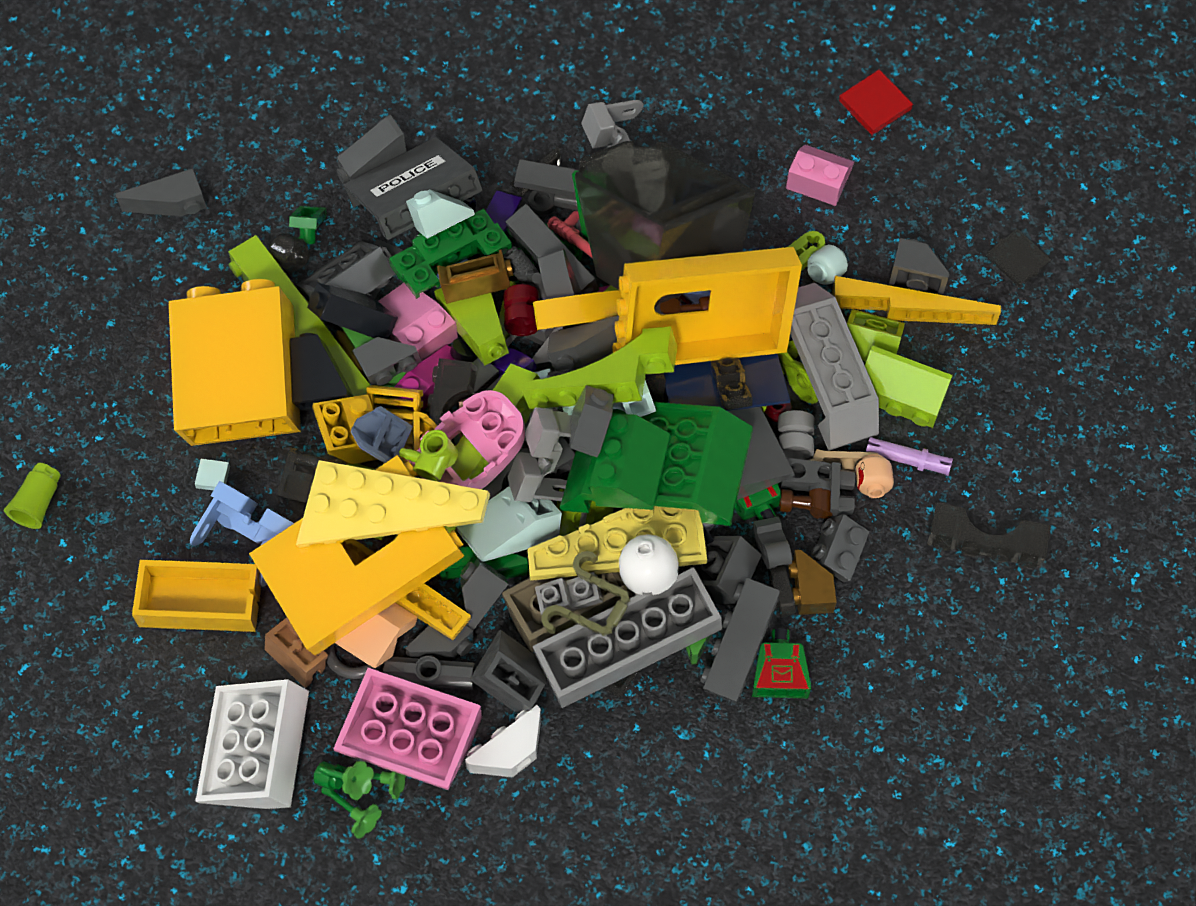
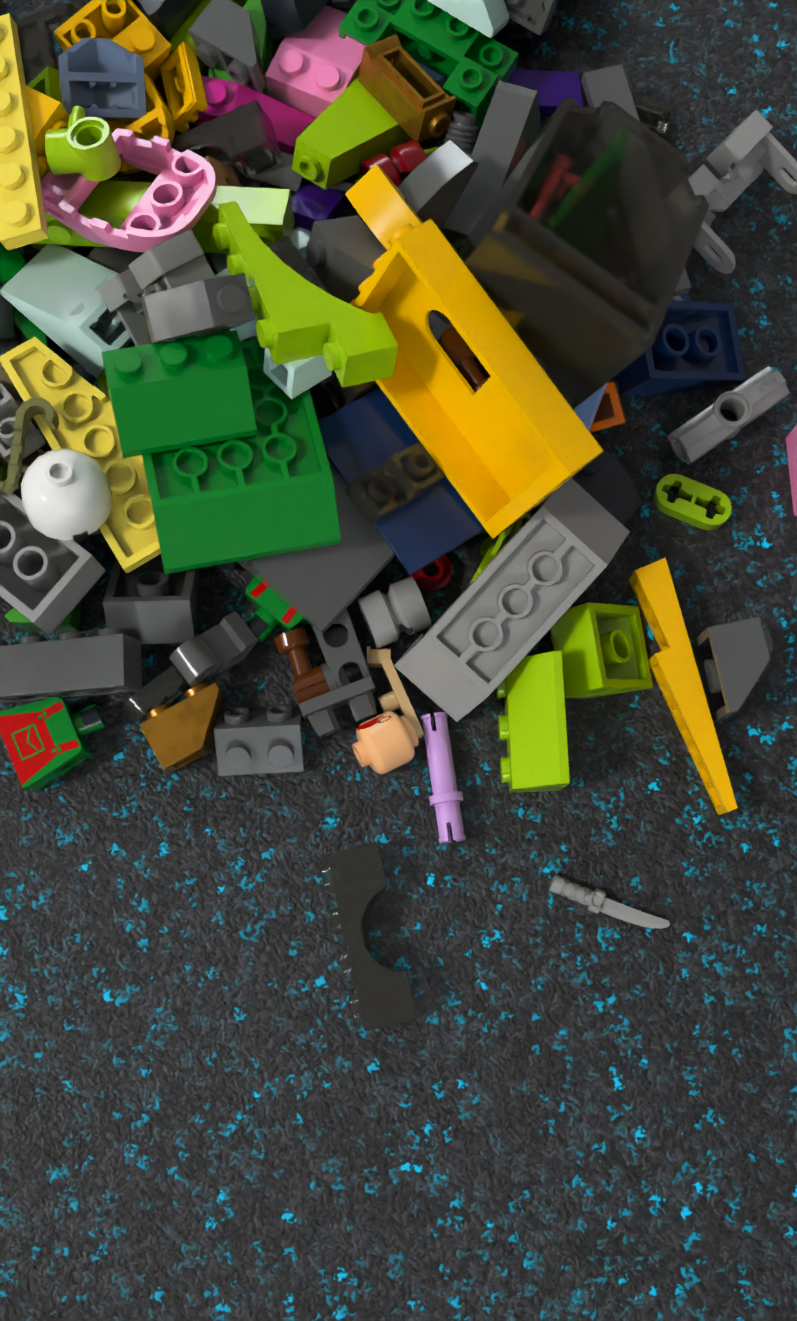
camera: 65 degrees right, 15 degrees up
light aqua head [807,245,848,285] -> none
none -> light grey piece [549,875,670,929]
none -> light grey piece [668,366,790,465]

